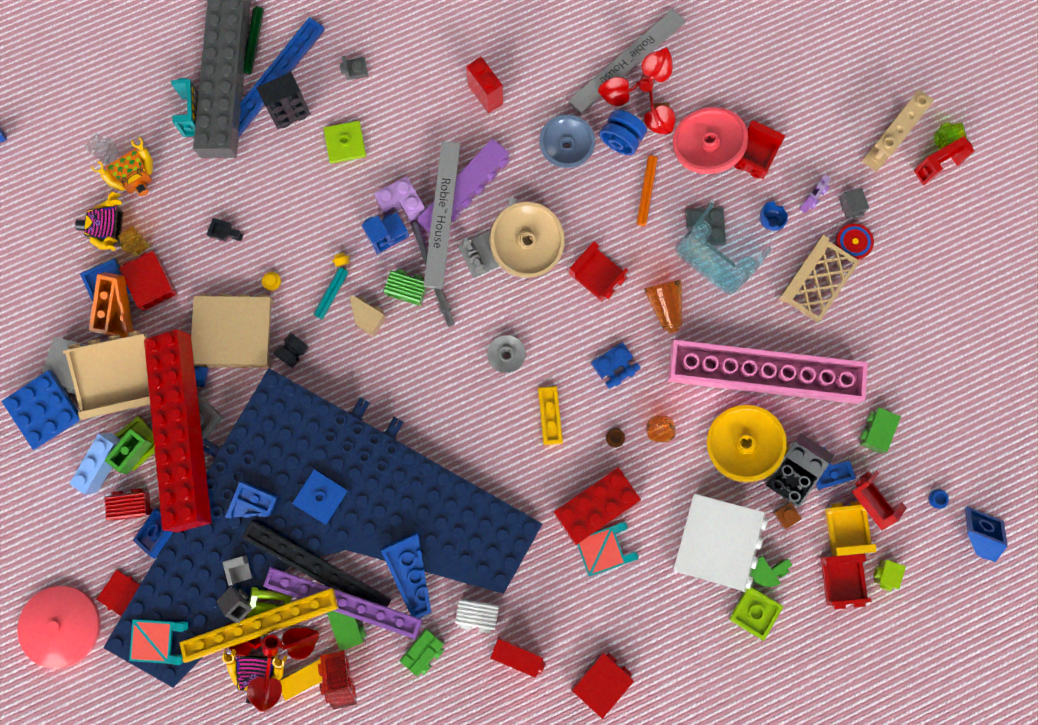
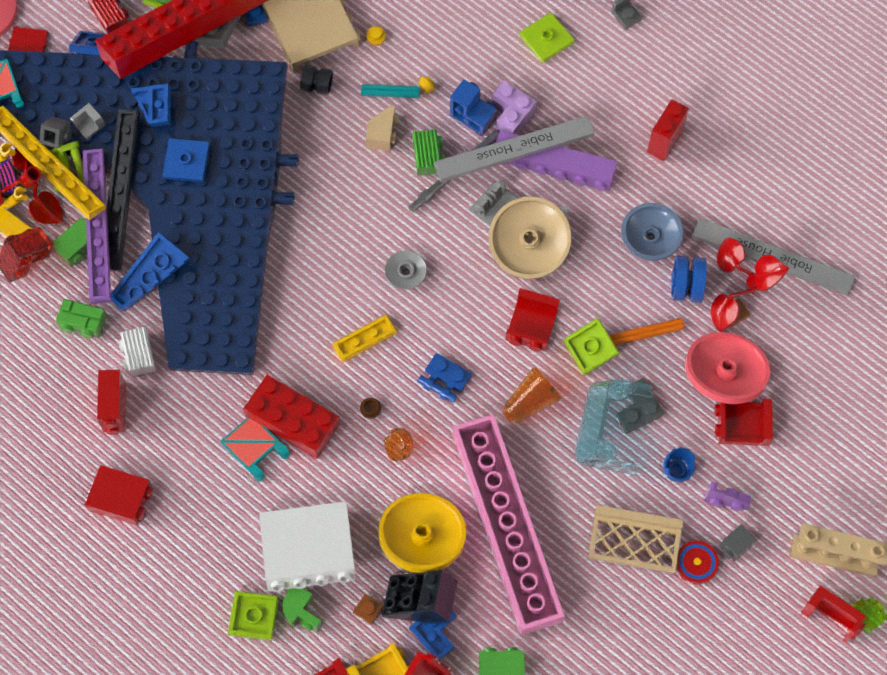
camera: 65 degrees right, 10 degrees down
none -> lime plate [563,318,620,376]

